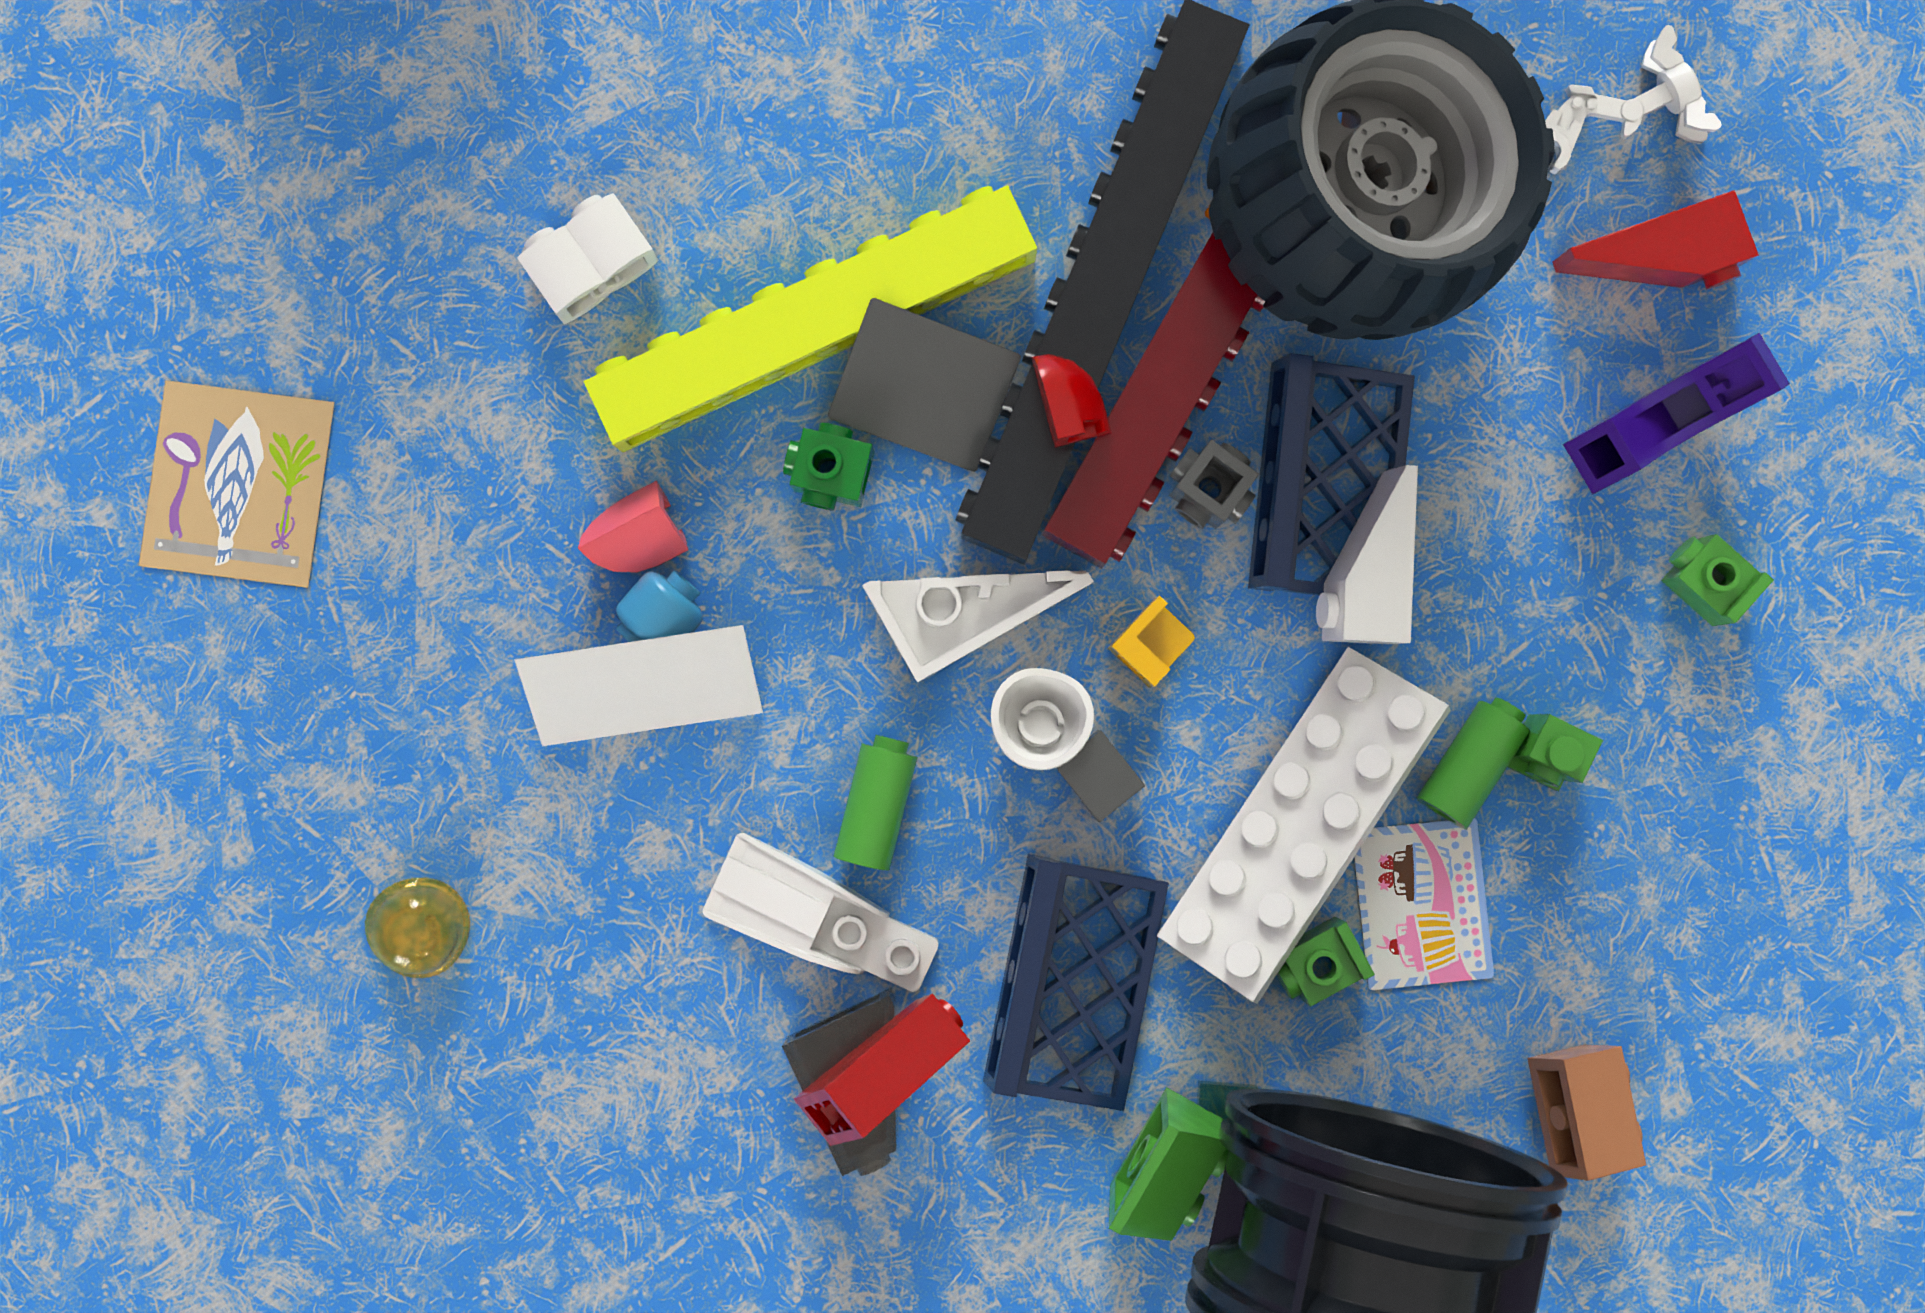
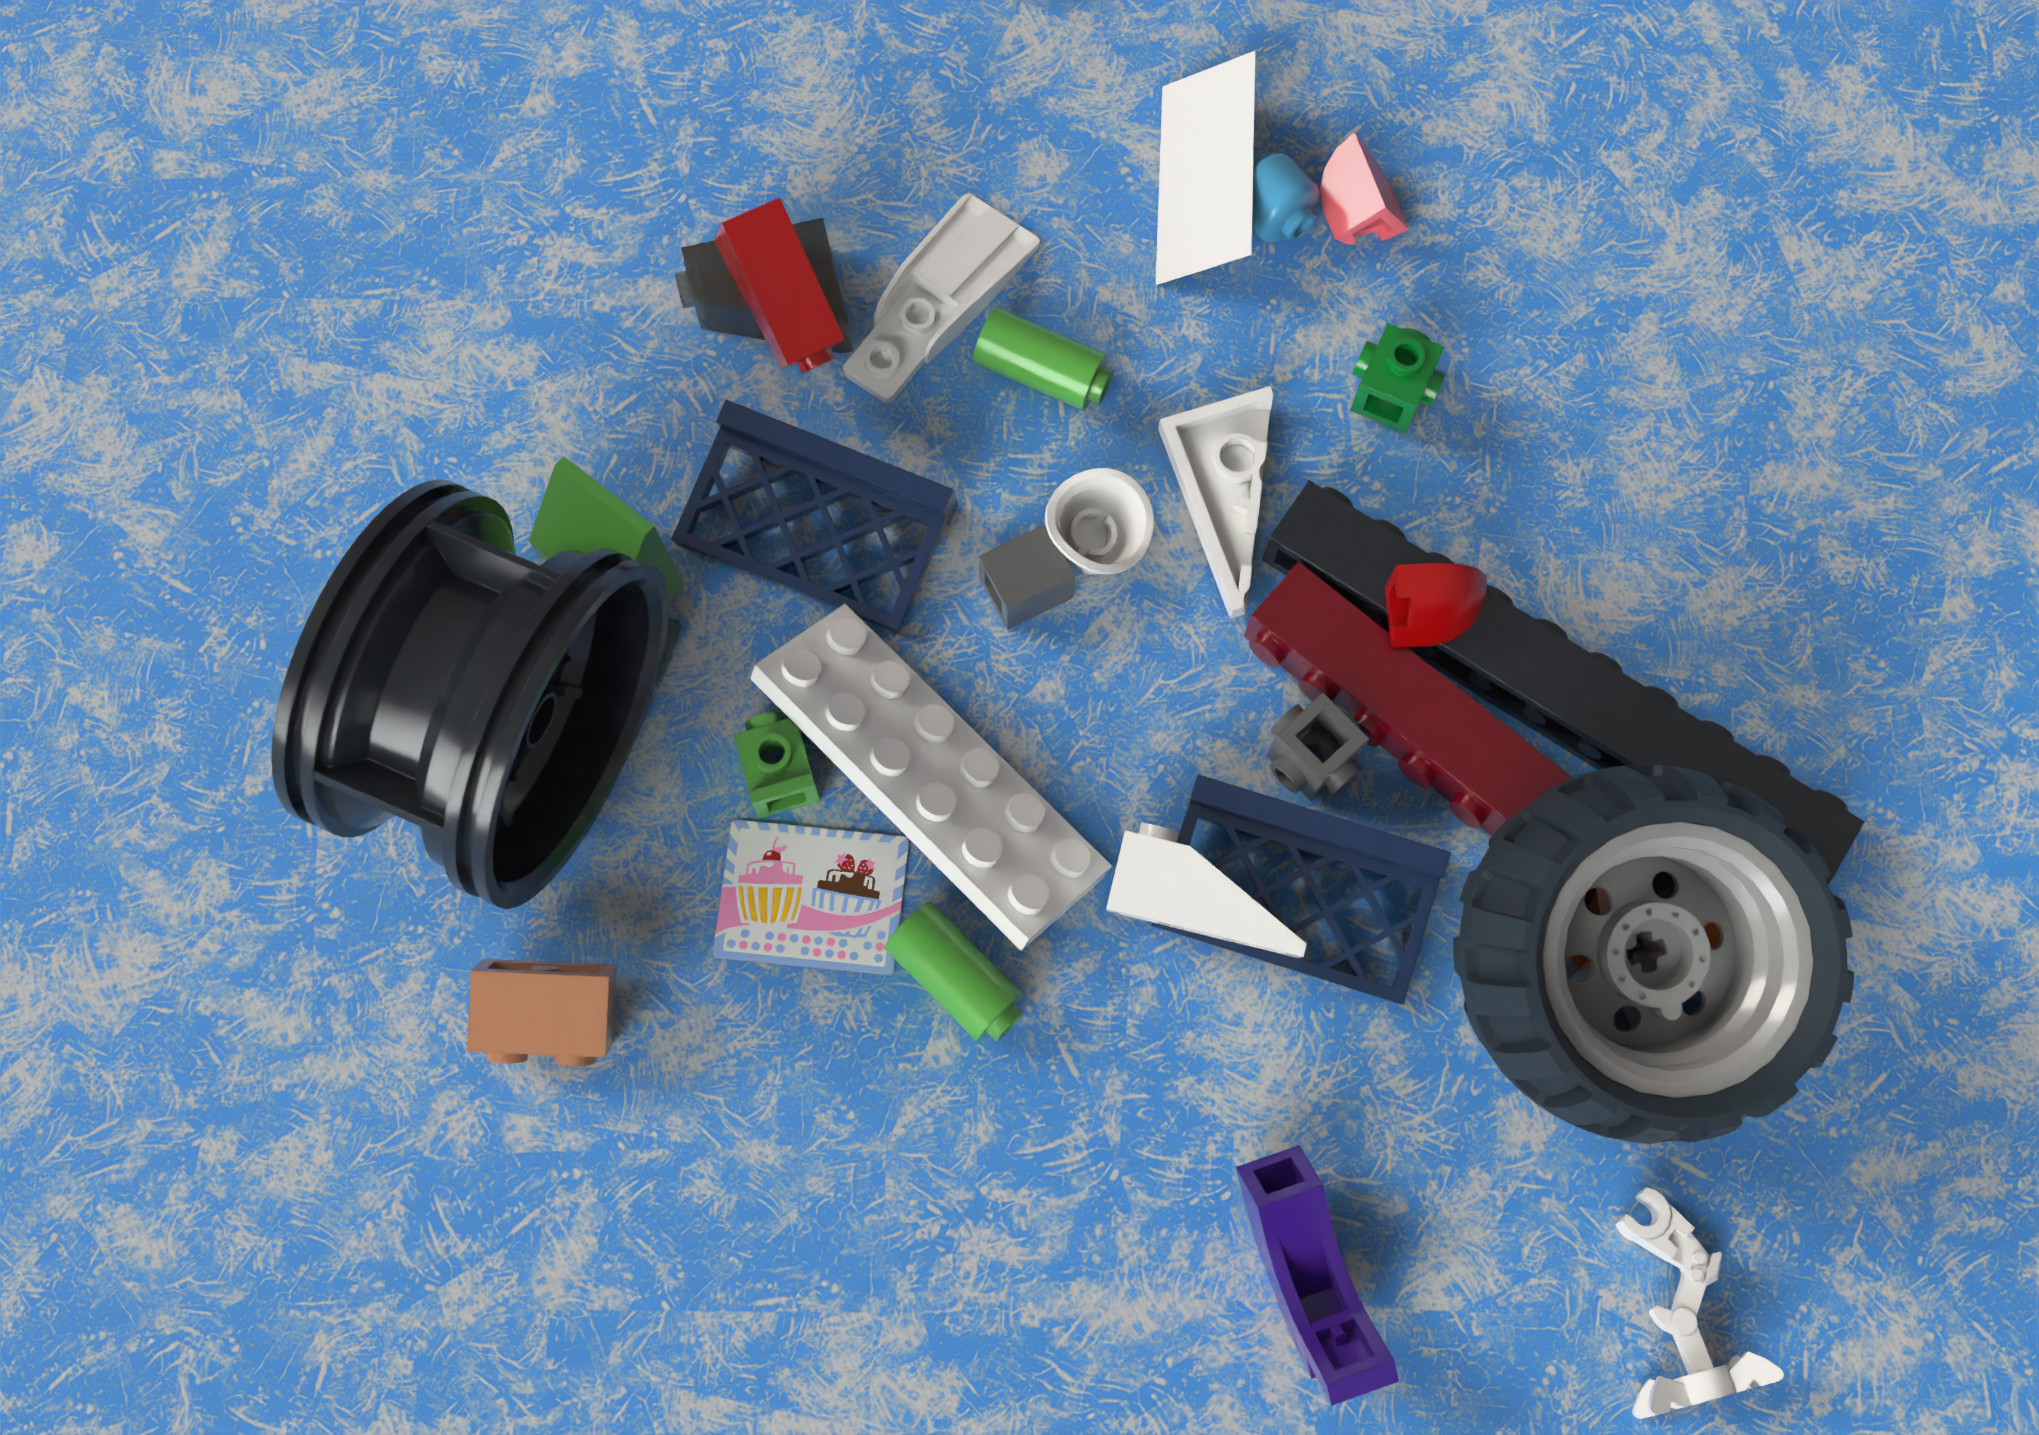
camera: 100 degrees right, 15 degrees down
white brick [517,193,659,324] -> none
neon yellow brick [583,185,1037,453] -> none
dark grey sticker [828,298,1021,472] -> none
yellow panel [1107,595,1195,688] -> none
bright green brick [1508,714,1603,791] -> none
red slope [1552,190,1759,290] -> none
bright green brick [1661,534,1774,626] -> none

